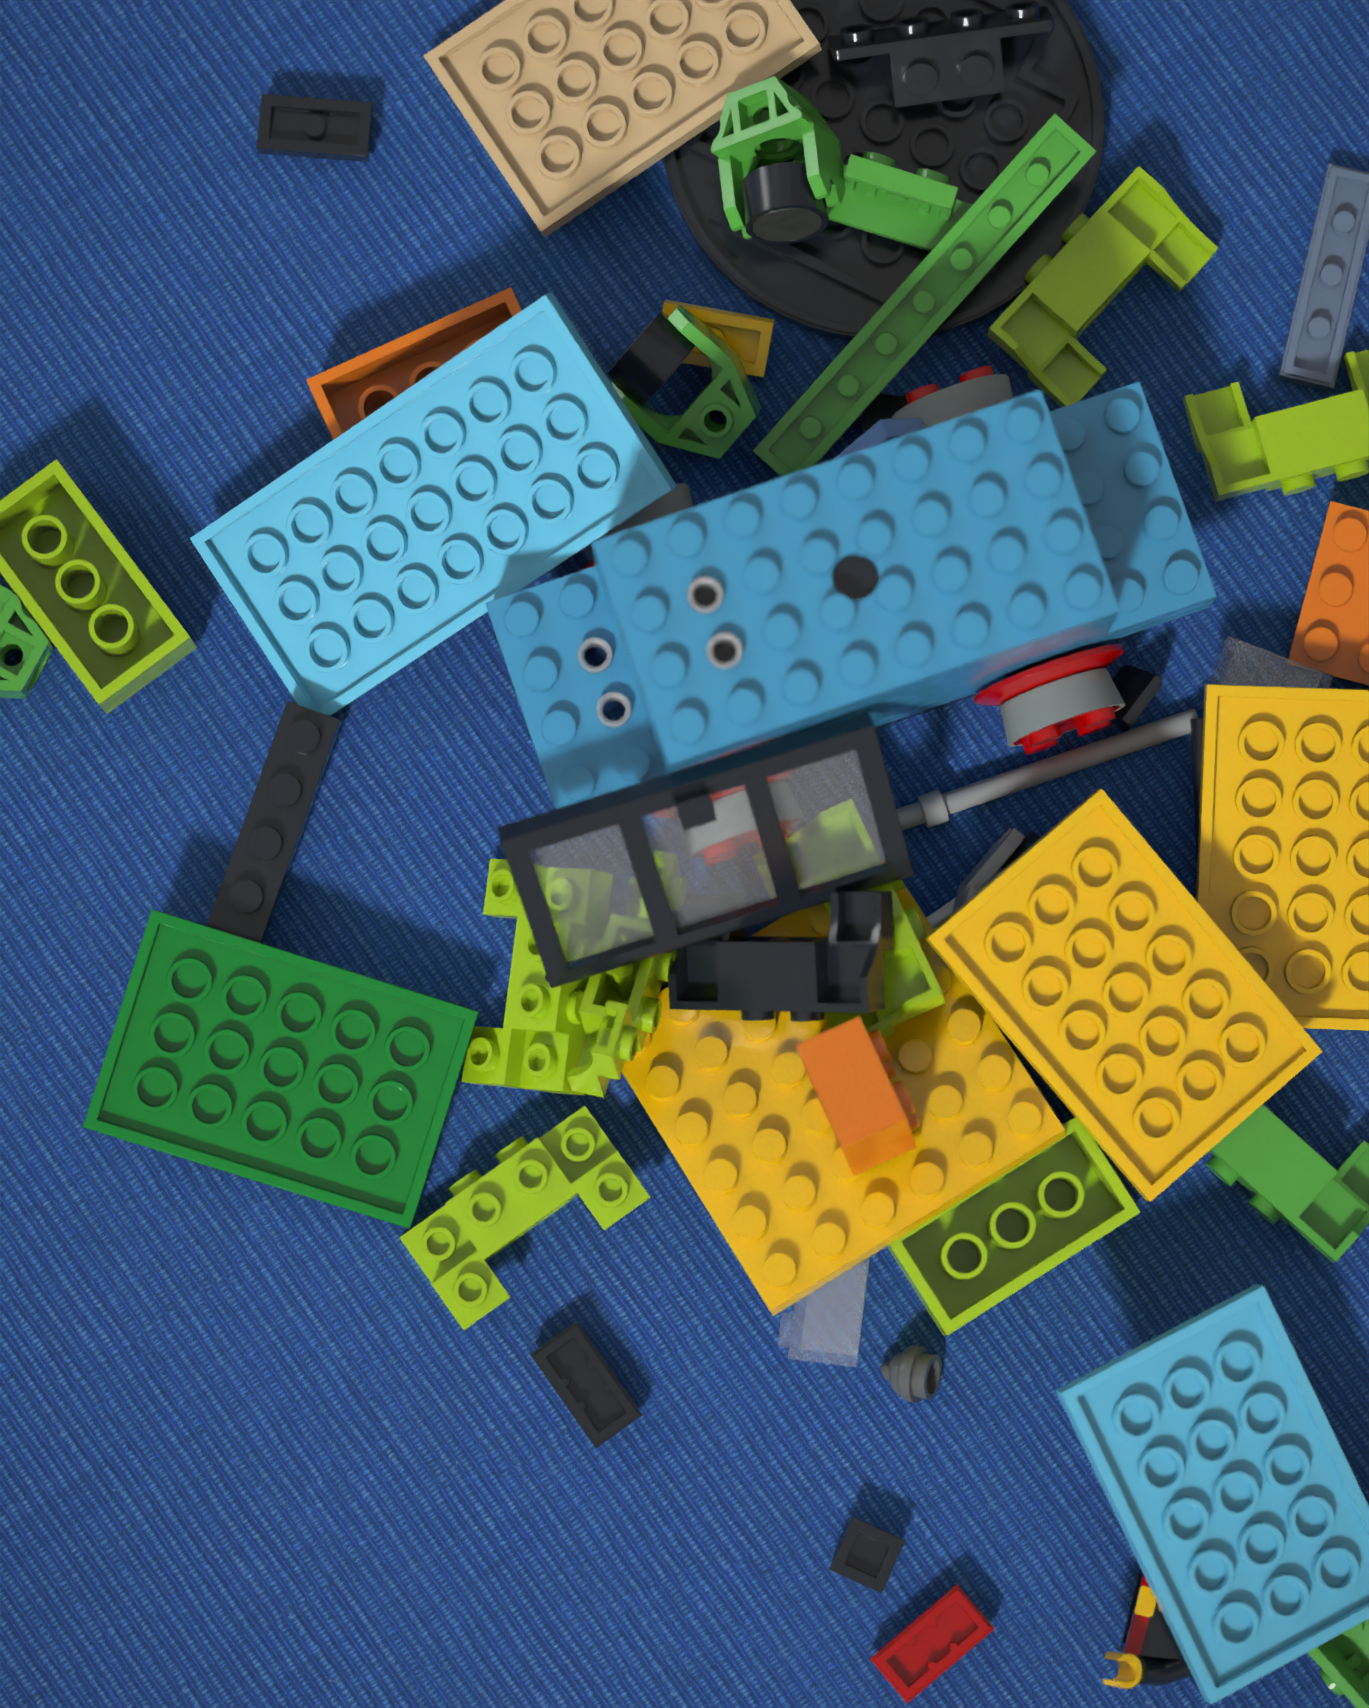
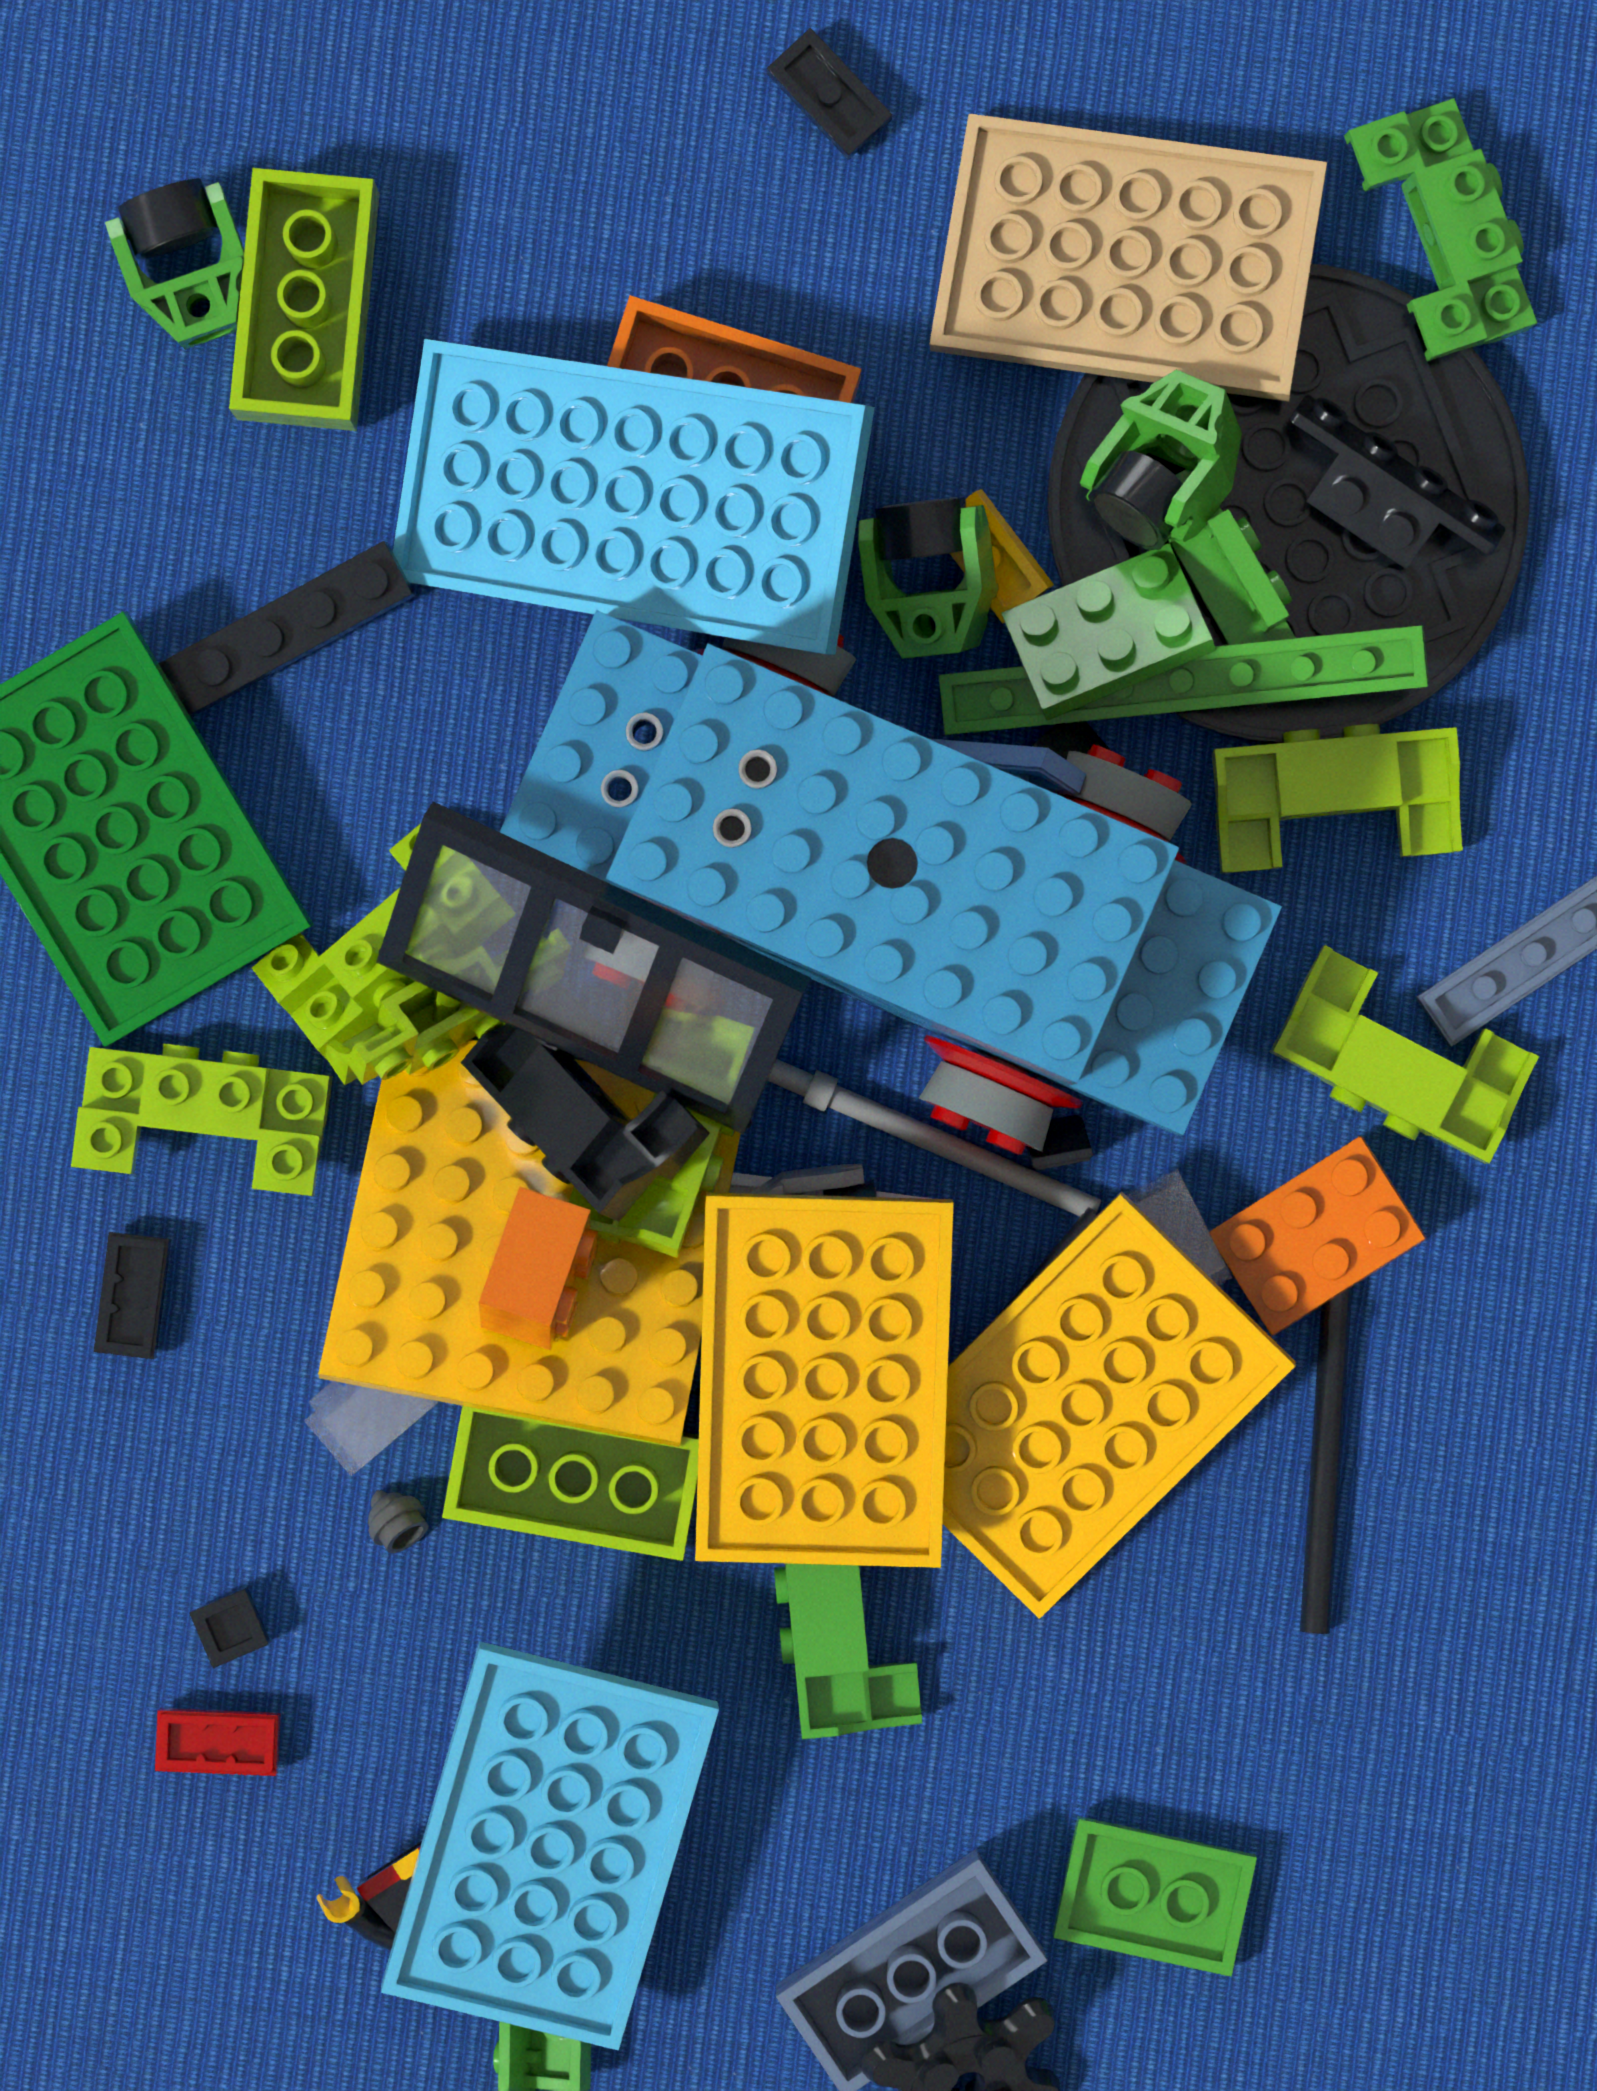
camera: 40 degrees right, 5 degrees up
none -> bright green plate [1001,543,1216,721]

